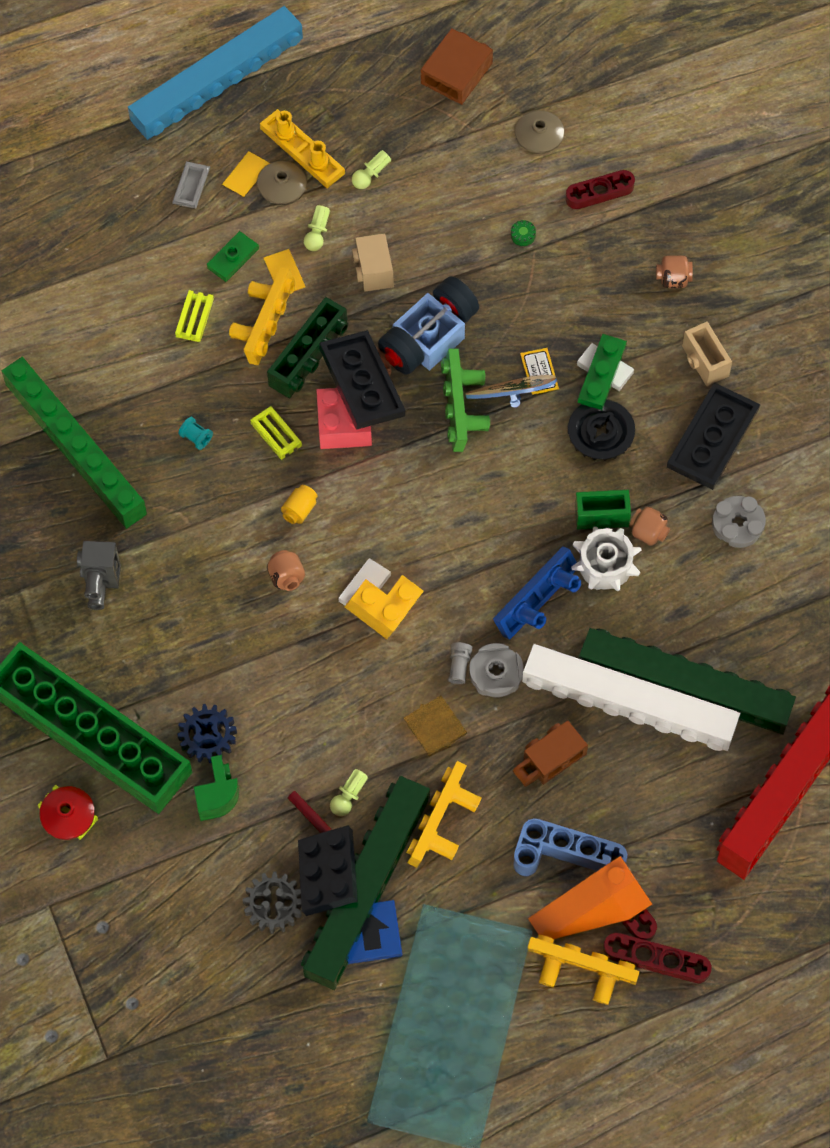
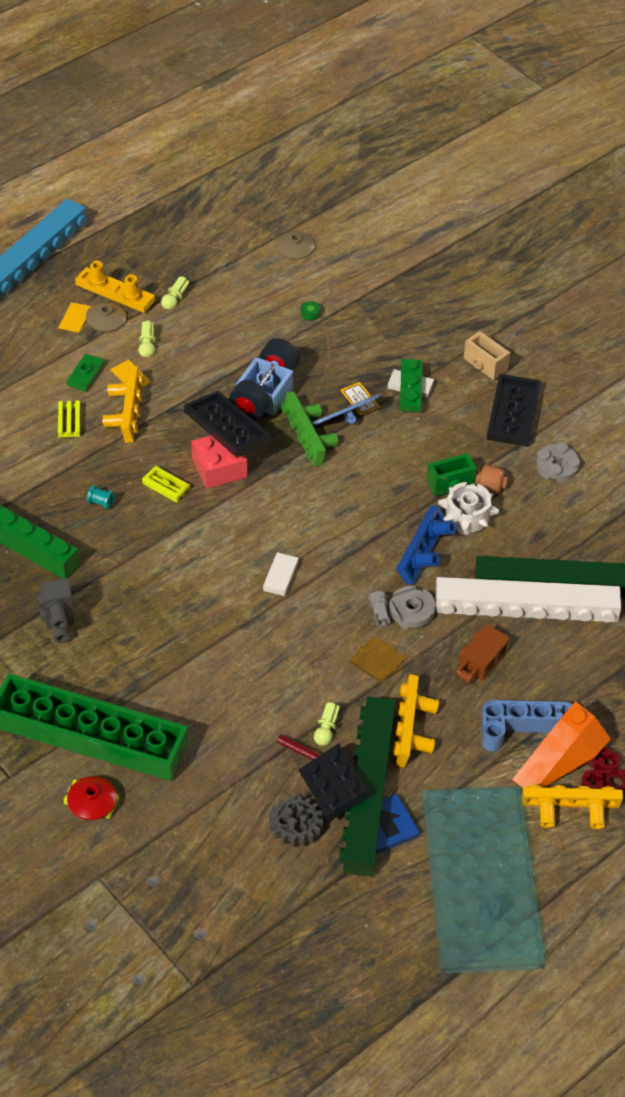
camera: 20 degrees left, 15 degrees down
light grey tile [172,161,210,209] -> none
dark blue gear [177,704,237,763] -> none
green brick [194,755,239,821] -> none
dark green brick [267,296,348,399] -> none
nougat head [267,550,305,591] -> none
yellow brick [281,485,318,524] -> none
yellow brick [345,575,423,639] -> none
tan brick [352,233,394,292] -> none
dark orange brick [421,28,493,105] -> none
dark red beam [565,170,635,209] -> none
black gear [568,399,635,461] -> none
nougat head [656,256,693,288] -> none

